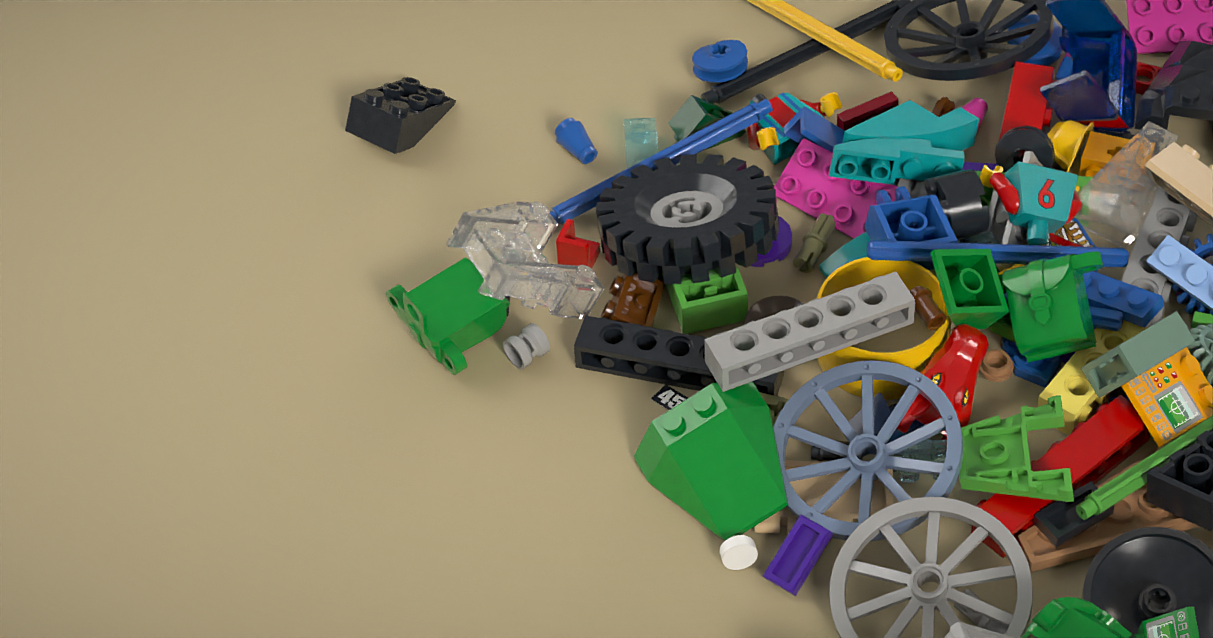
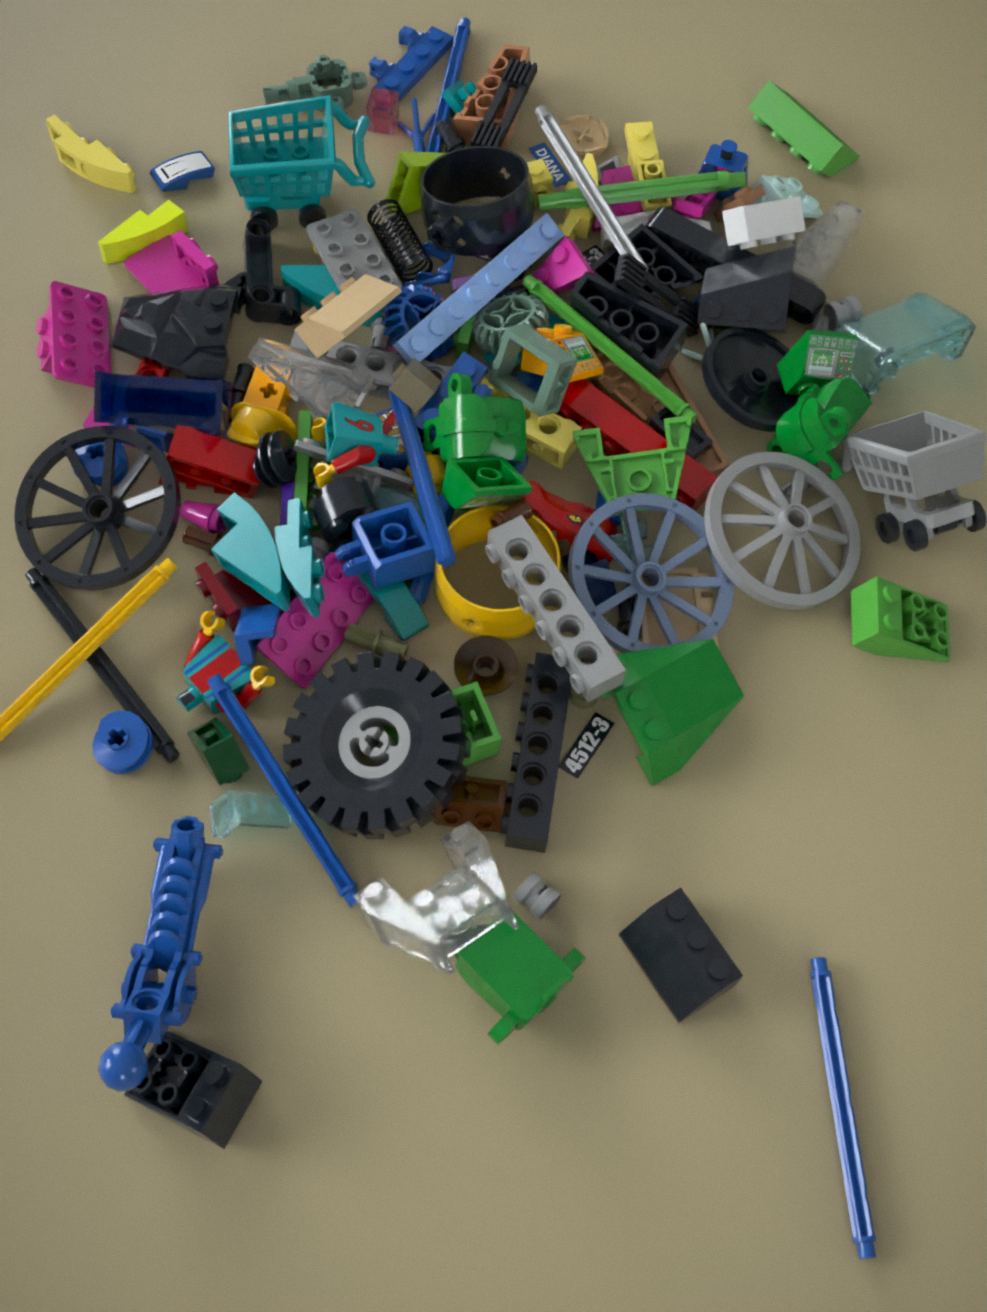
camera: 105 degrees left, 15 degrees up
blue cone [554,118,598,164] -> none
red panel [556,219,601,275] -> none
white tile [720,535,758,570] -> none
dark purple tile [763,514,833,597] -> none
none -> blue piece [98,816,224,1092]
none -> dark tan brick [389,358,441,413]
none -> black slope [619,887,743,1023]
none -> piece [810,957,876,1259]

